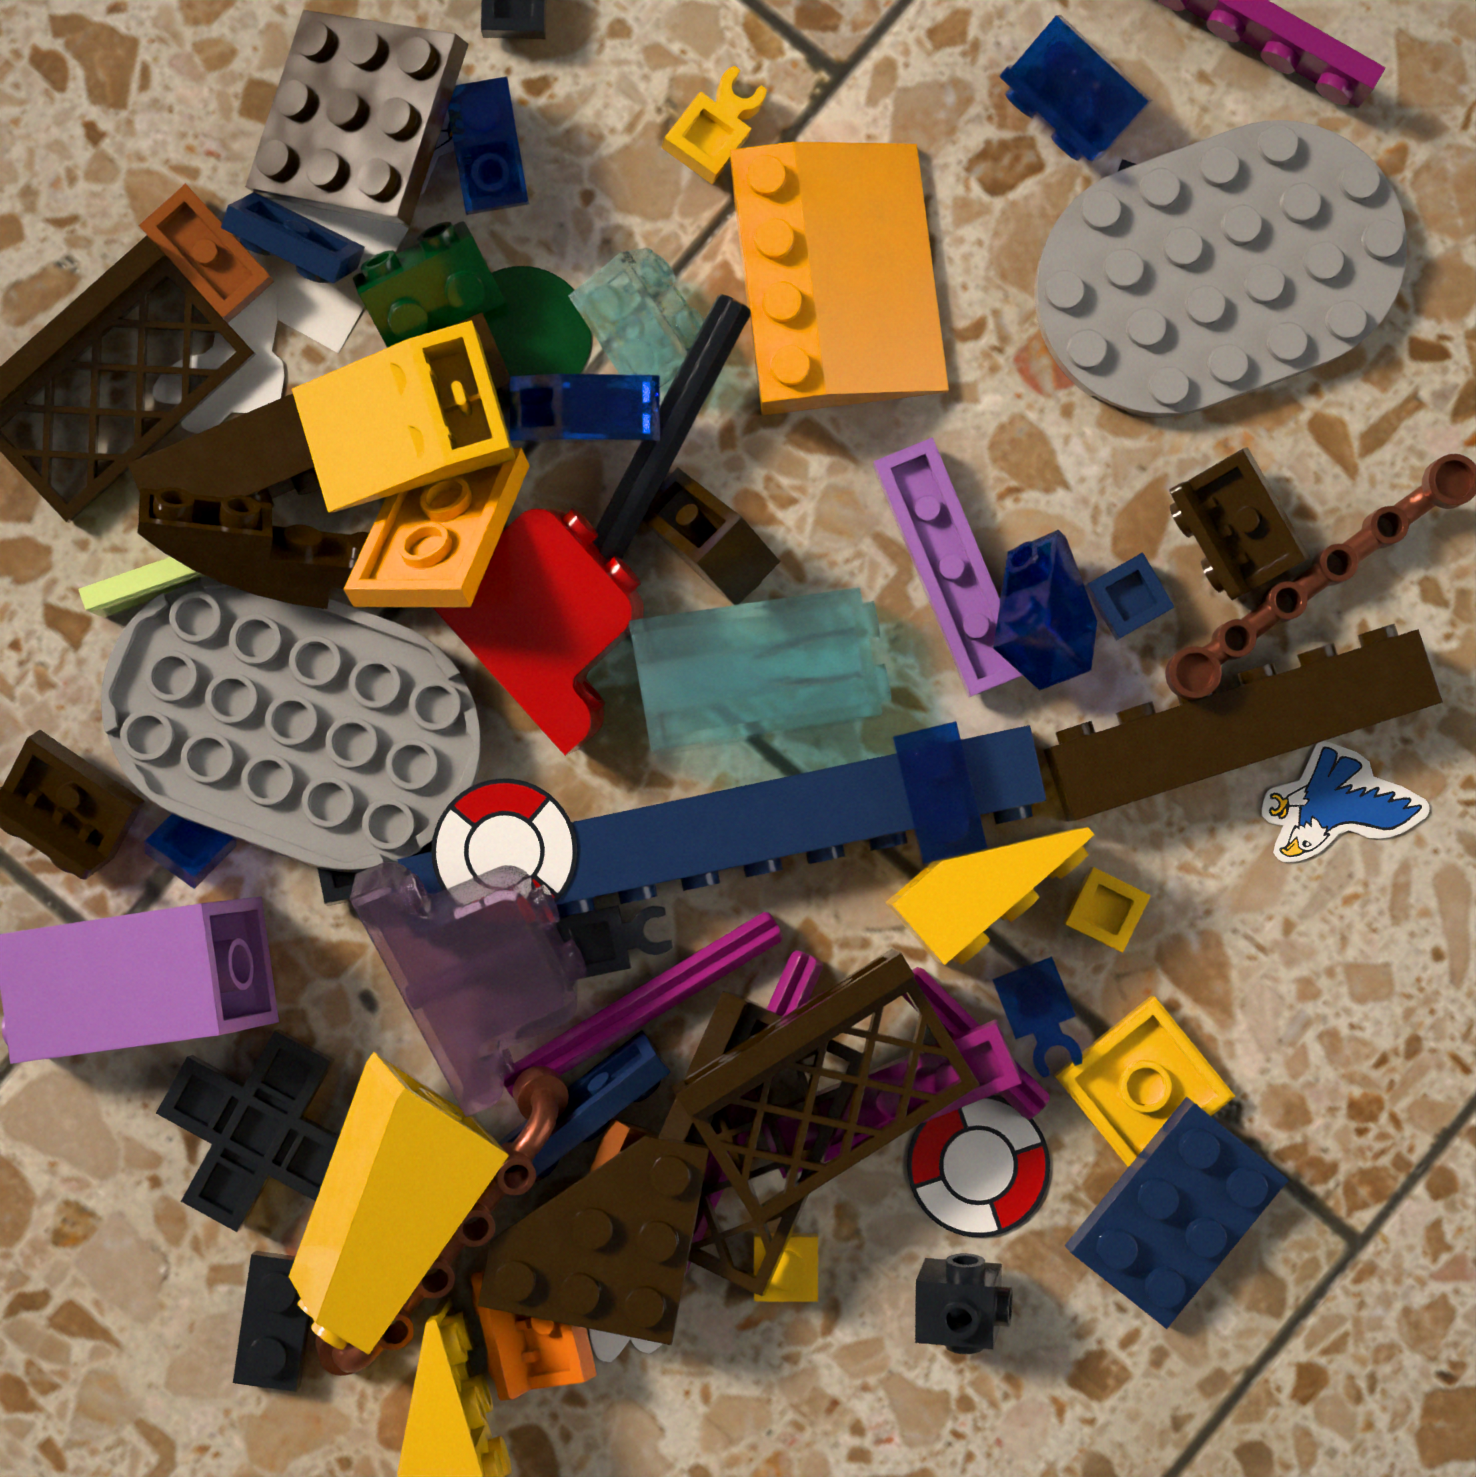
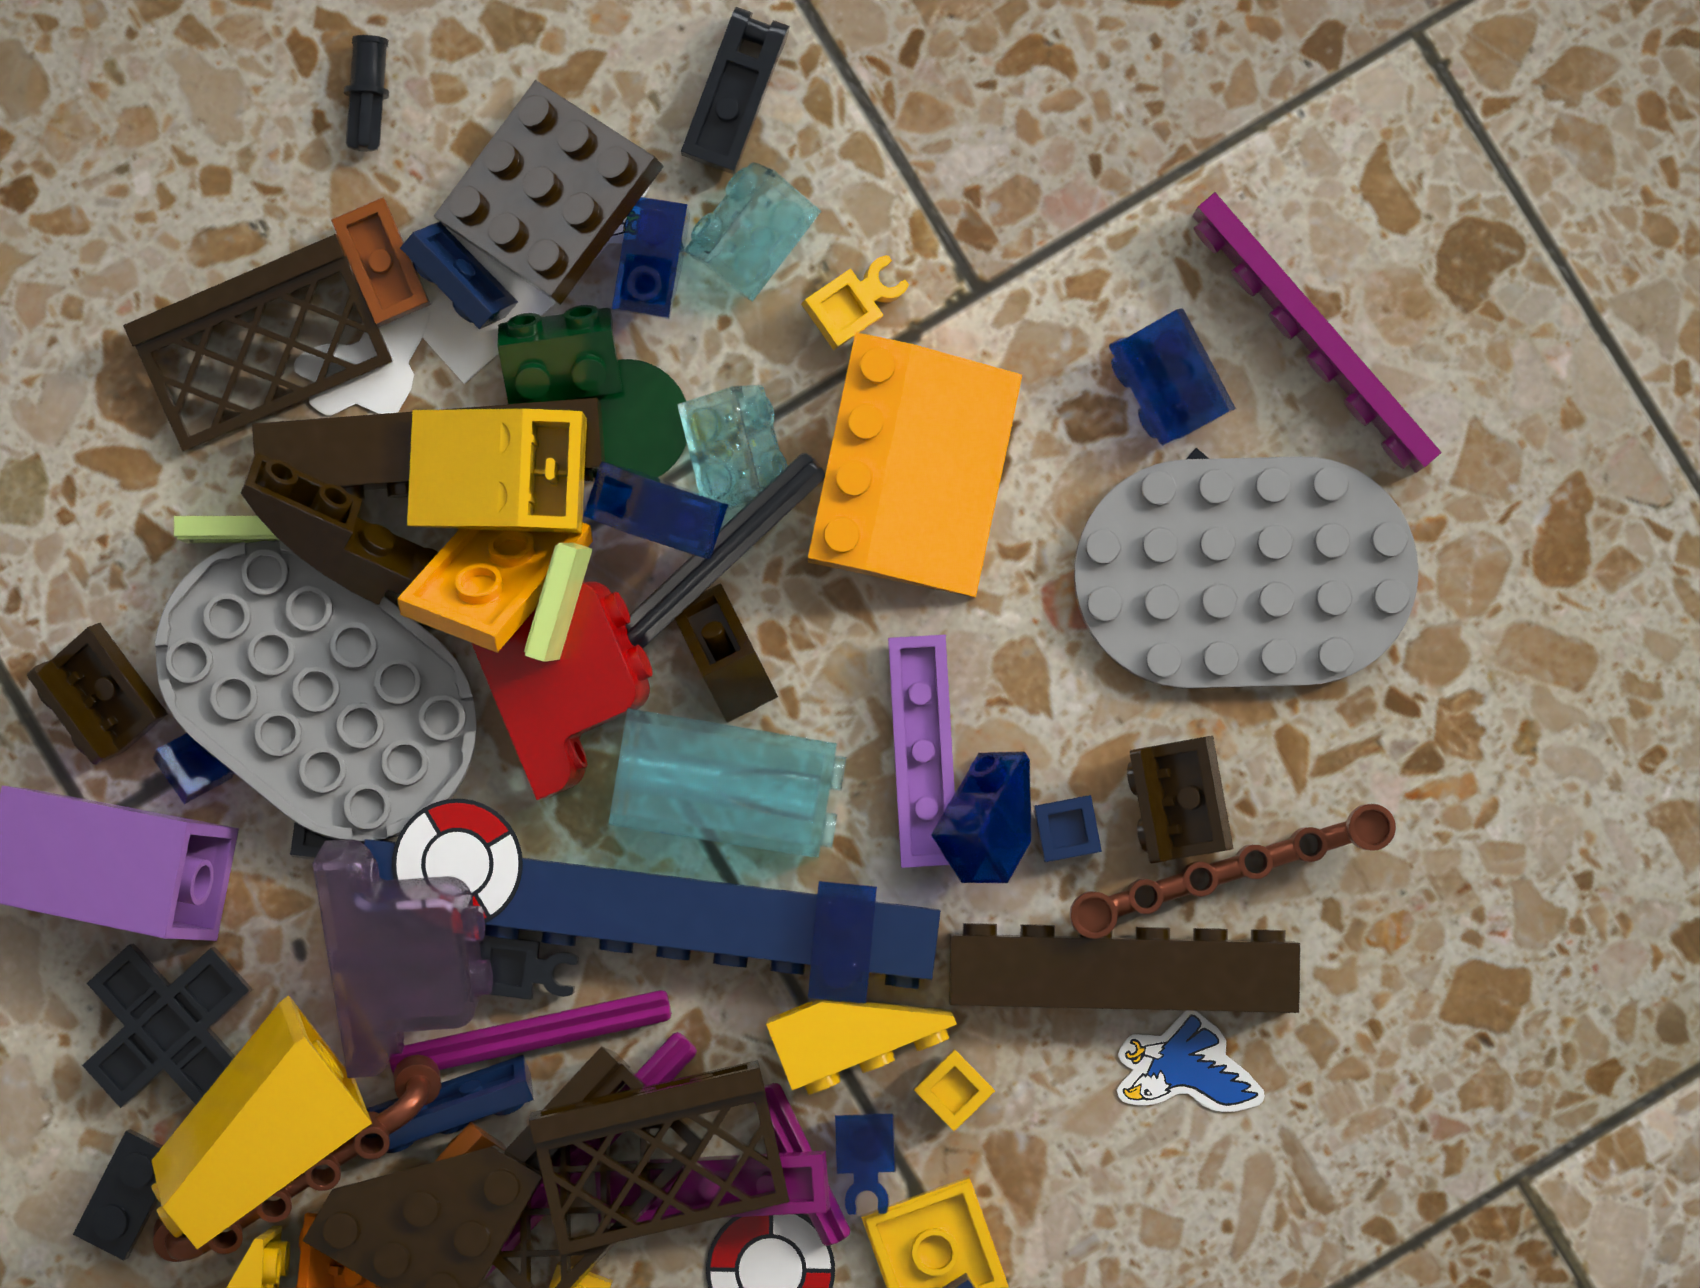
camera: 20 degrees right, 0 degrees up
none -> black axle [344,35,390,152]
none -> yellowish green tile [524,543,592,662]
none -> clear light blue bracket [685,162,821,302]

